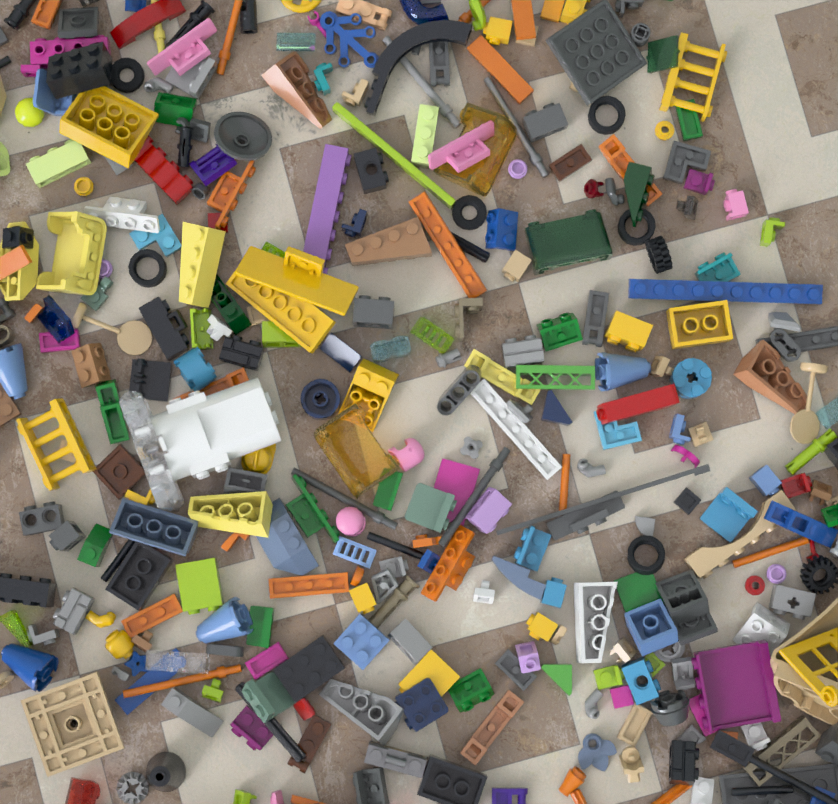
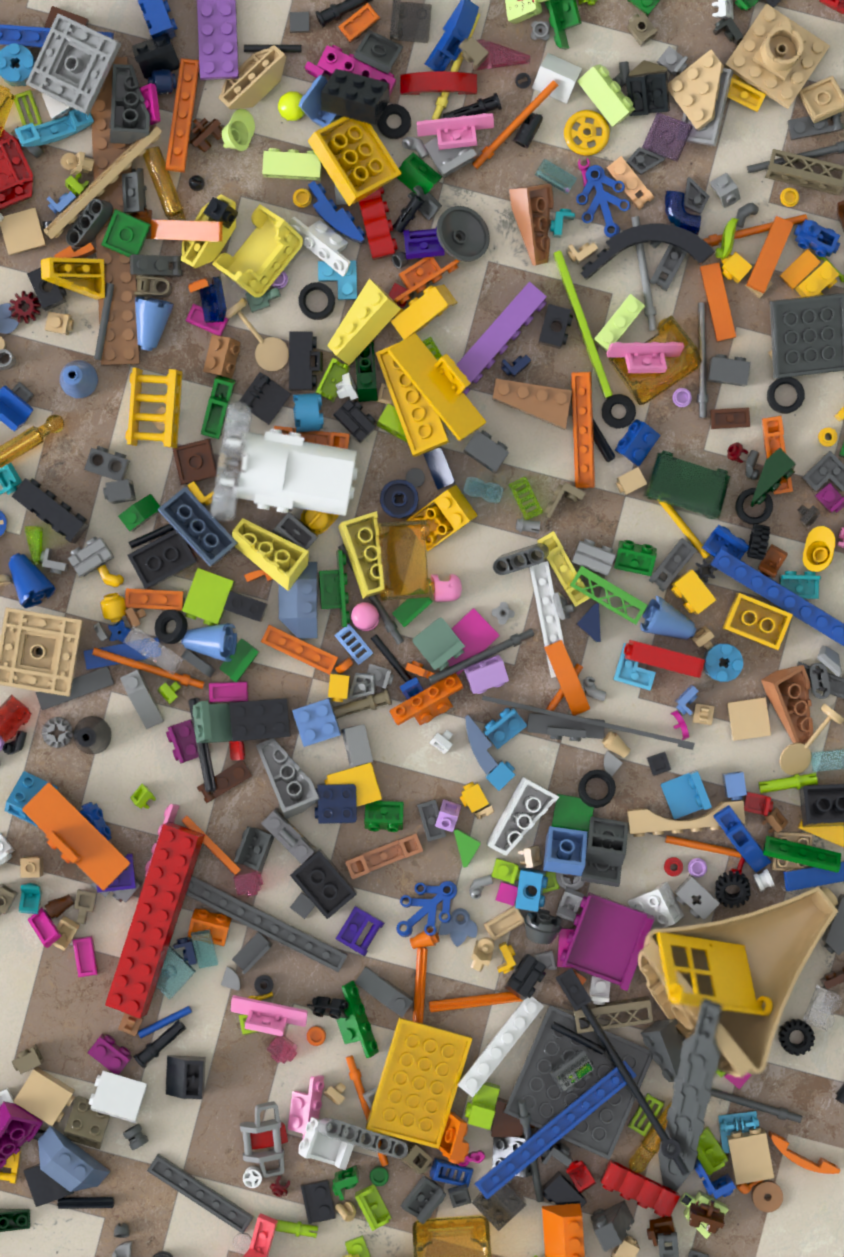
camera: 30 degrees right, 5 degrees up
none -> dark grey tile [35,666,115,710]
none -> black tyre [154,610,188,644]
none -> black brick [224,591,268,622]
none -> blue slope [308,181,365,244]
none -> light yellow wedge [338,511,385,599]
none -> yellow wedge [390,284,458,339]
none -> blue plant [396,881,457,937]
none -> dark grey tile [406,468,425,488]
none -> yellow bracket [497,941,516,974]
none -> orange slope [544,640,590,716]
none -> tan cone [602,731,631,758]
none -> yellow bar [657,495,710,559]
none -> black gear [694,559,718,583]
none -> blue bracket [702,525,750,560]
none -> tan tile [727,697,771,741]
none -> dark orange bracket [758,544,788,578]
none -> yellow piece [802,526,835,572]

